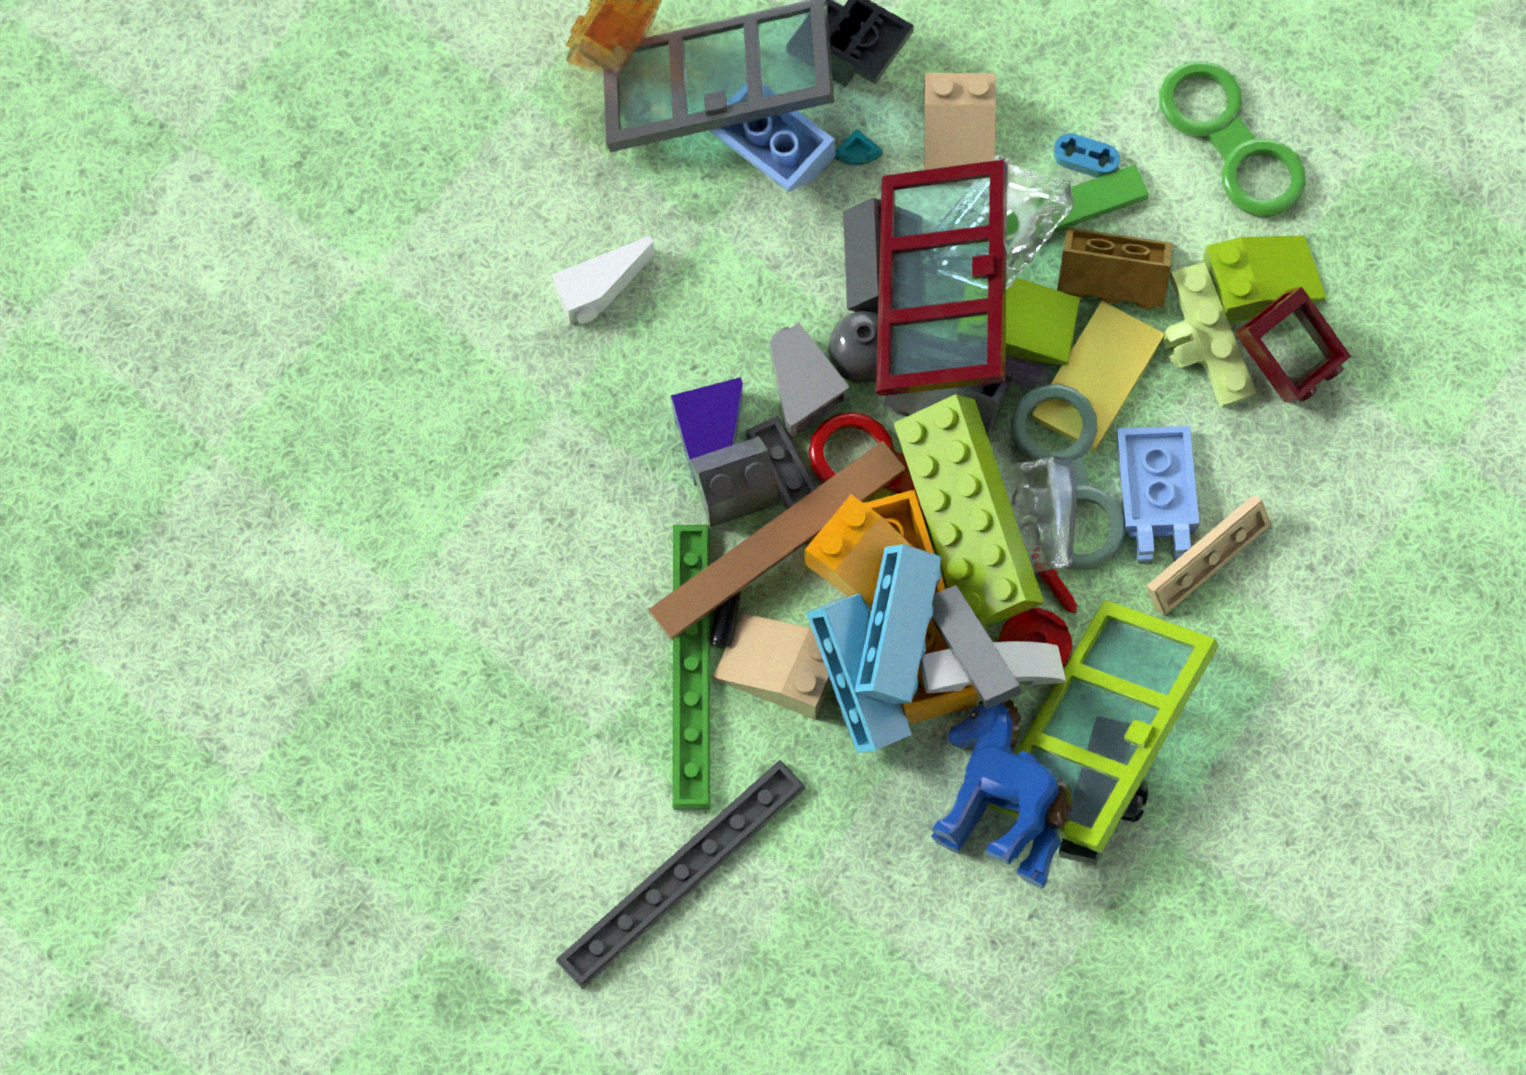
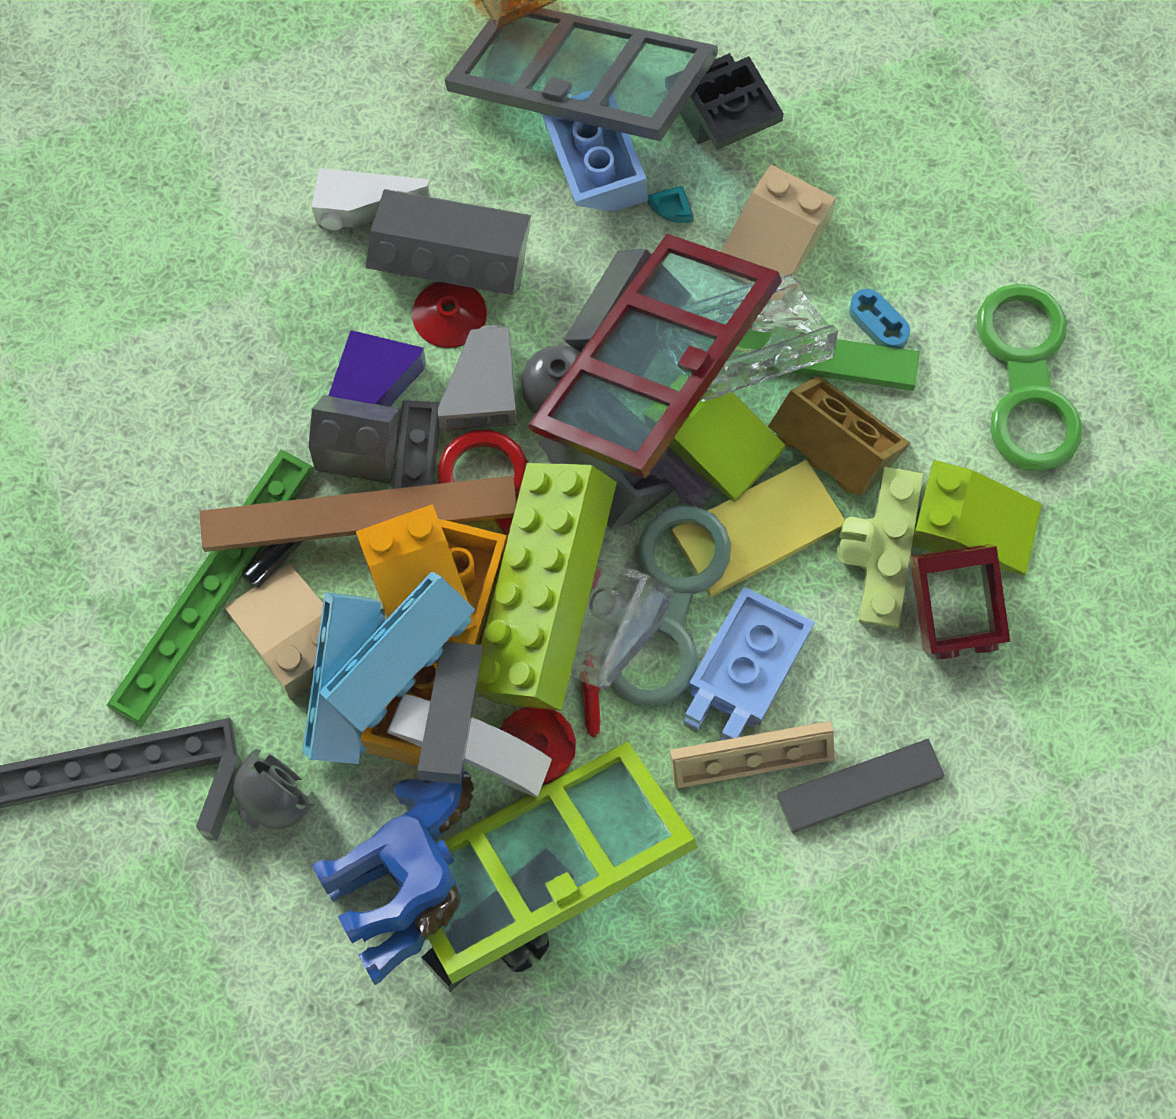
camera: 30 degrees right, 0 degrees up
none -> dark grey tile [196,751,243,841]
none -> dark grey cylinder [233,749,316,829]
none -> dark grey slope [366,189,531,295]
none -> red dish [412,282,487,348]
none -> dark grey tile [777,738,945,833]

